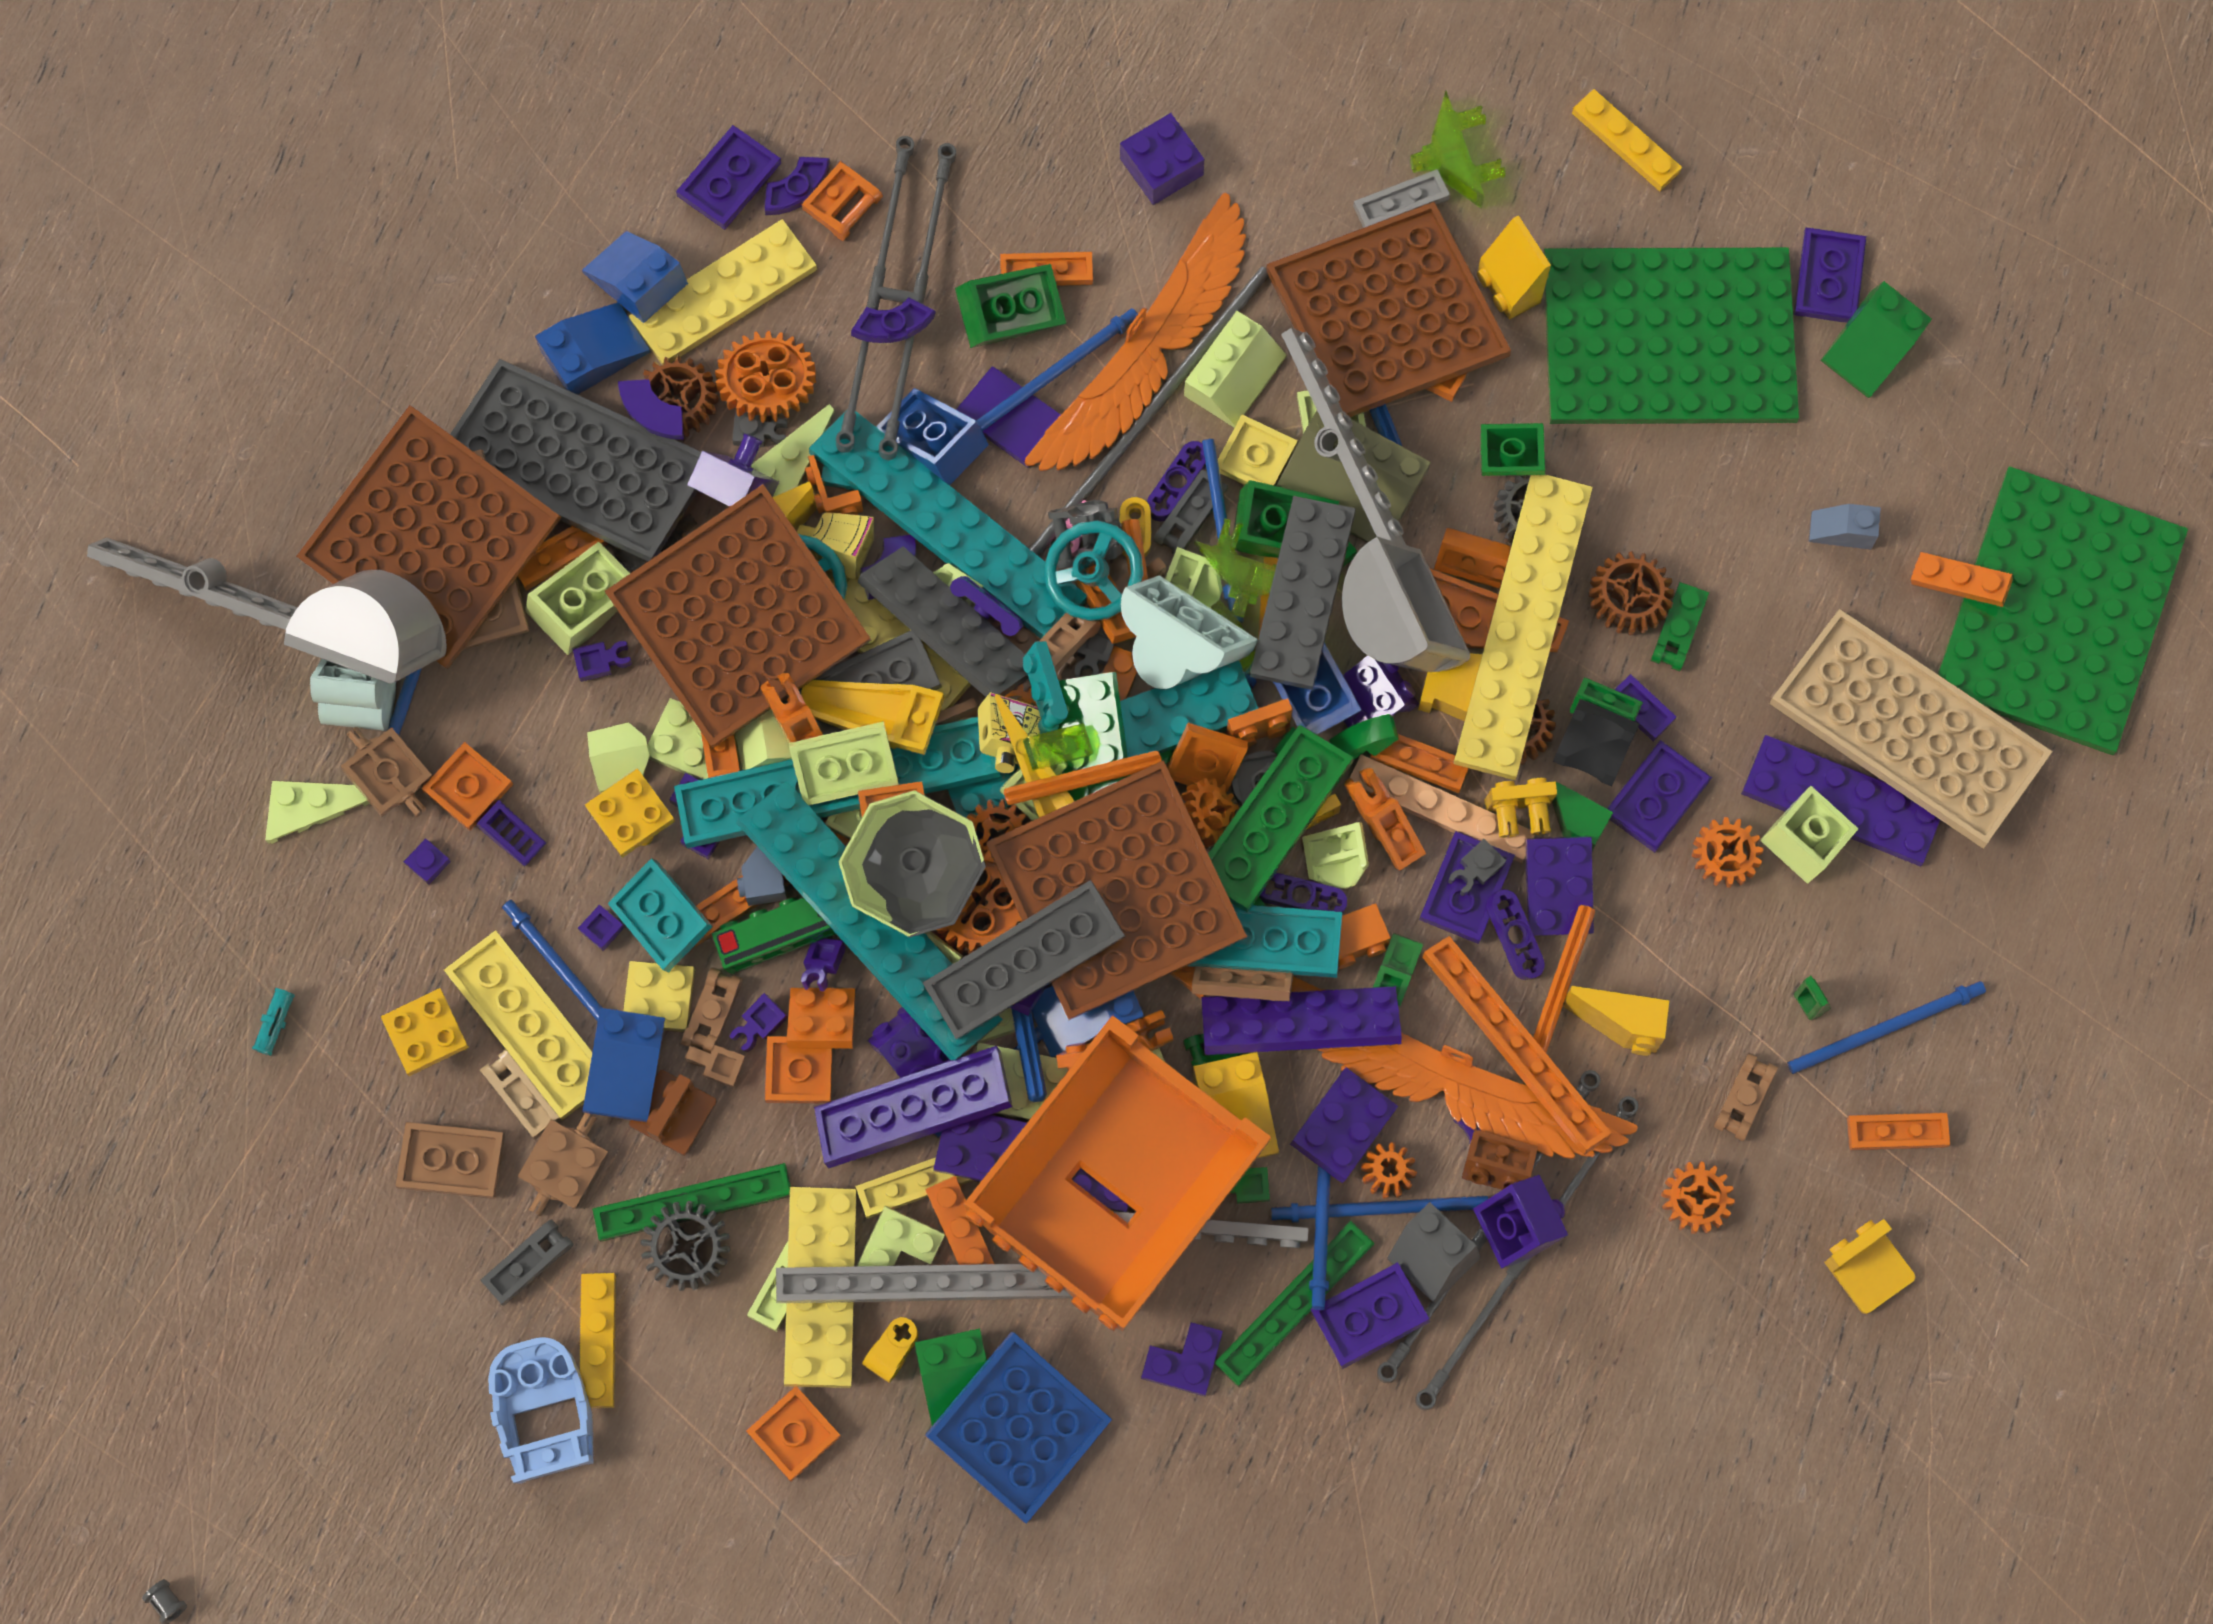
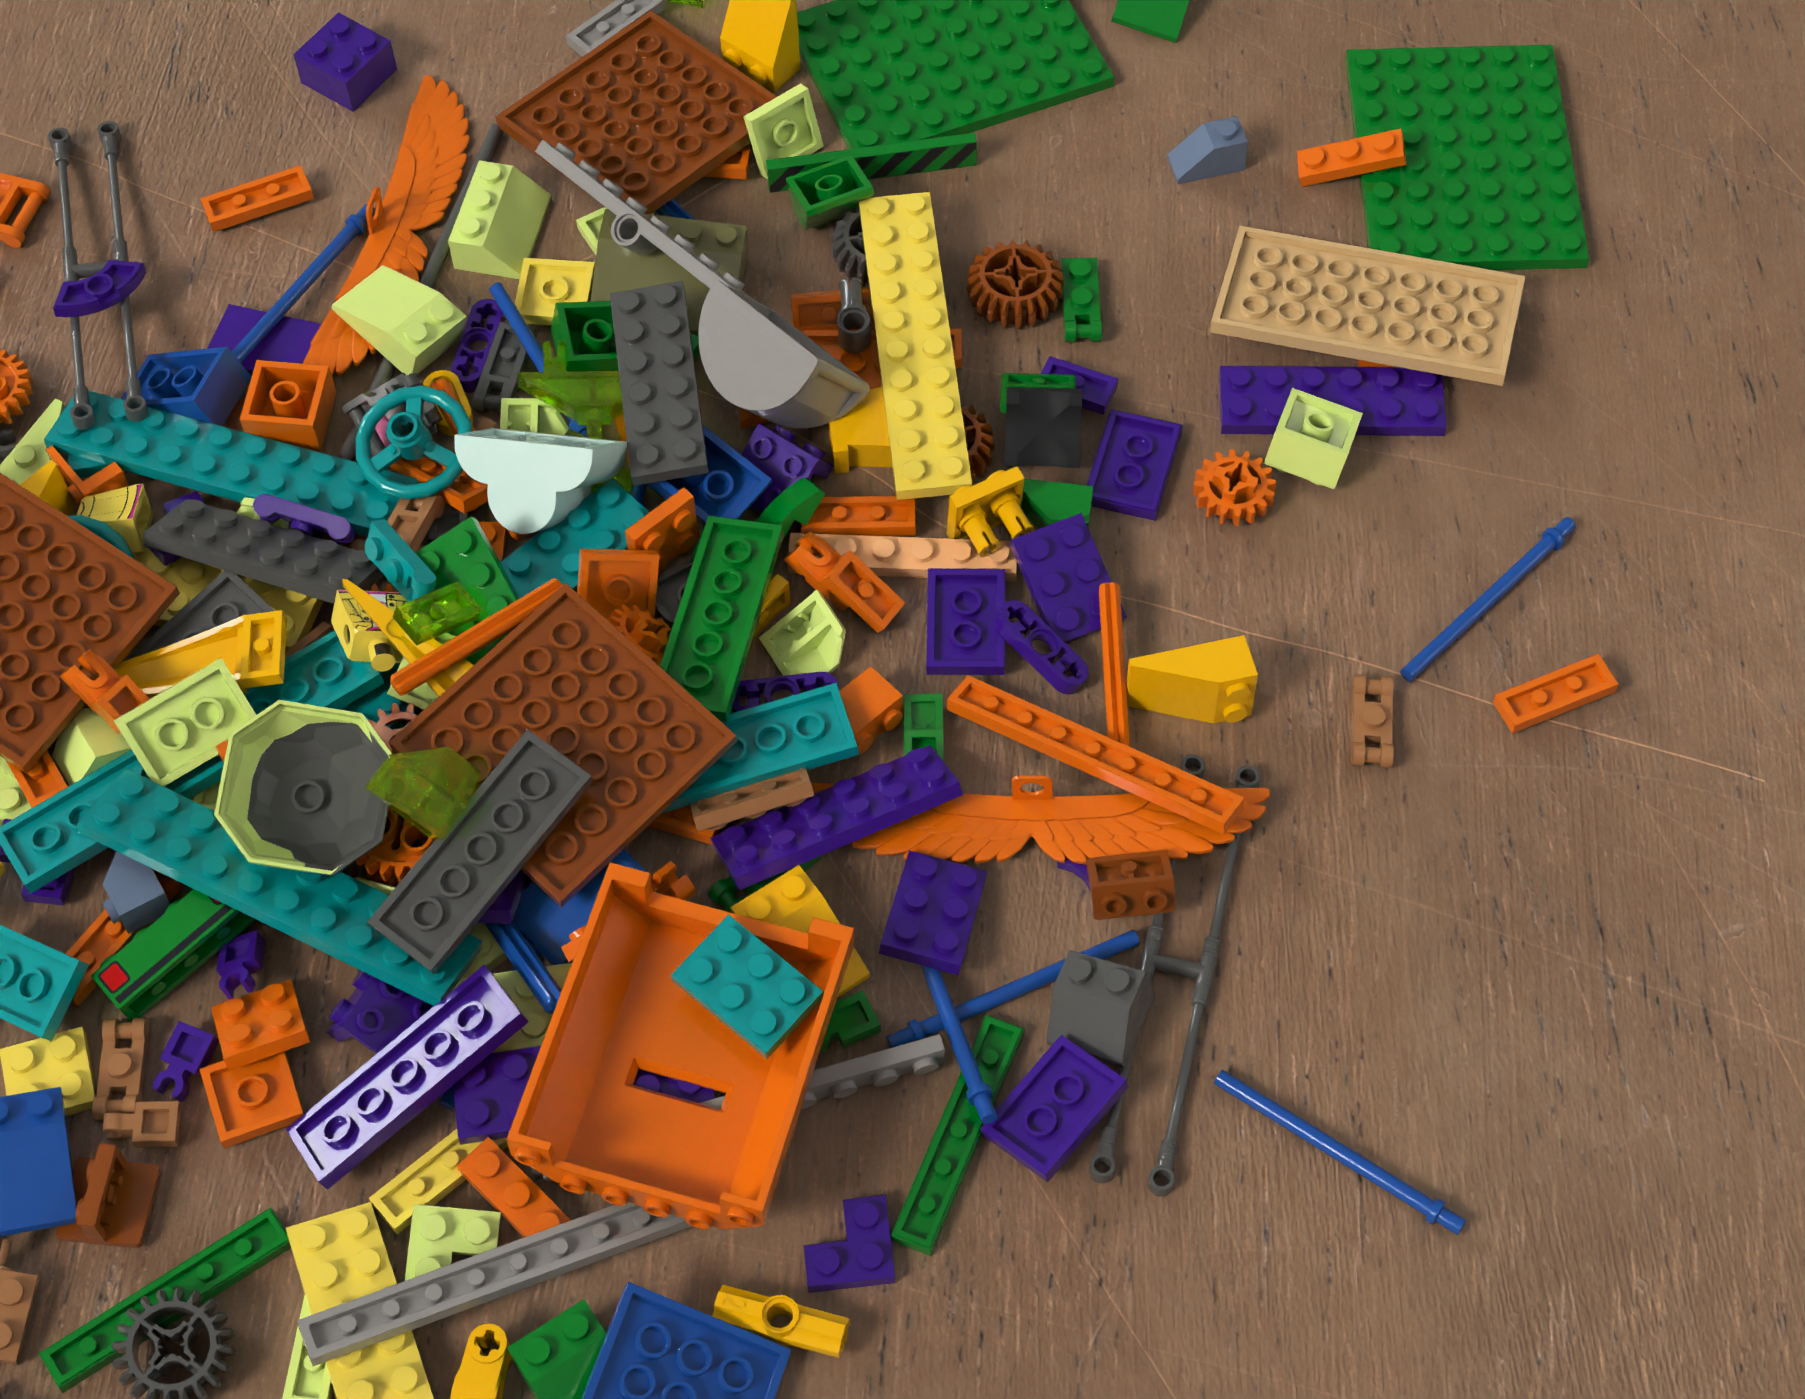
camera: 20 degrees left, 15 degrees down
green slope [955,264,1067,348] -> none
orange gear [1361,1142,1417,1199] -> none
dark grey plate [1448,839,1507,896] -> none
dark purple brick [1473,1175,1568,1269] -> none
orange gear [1661,1161,1735,1234] -> none
green slope [1794,976,1831,1021] -> none
yellow bracket [1824,1219,1915,1314] -> none
none -> orange brick [240,360,337,452]
none -> yellowish green slope [331,265,467,376]
none -> clear neon green slope [365,747,481,840]
none -> teal plate [671,914,824,1059]
none -> yellow piece [712,1285,850,1358]
none -> yellowish green plate [743,83,824,179]
none -> green tile [766,133,977,193]
none -> dark grey pin [837,277,871,354]
none -> blue bar [1214,1070,1467,1235]

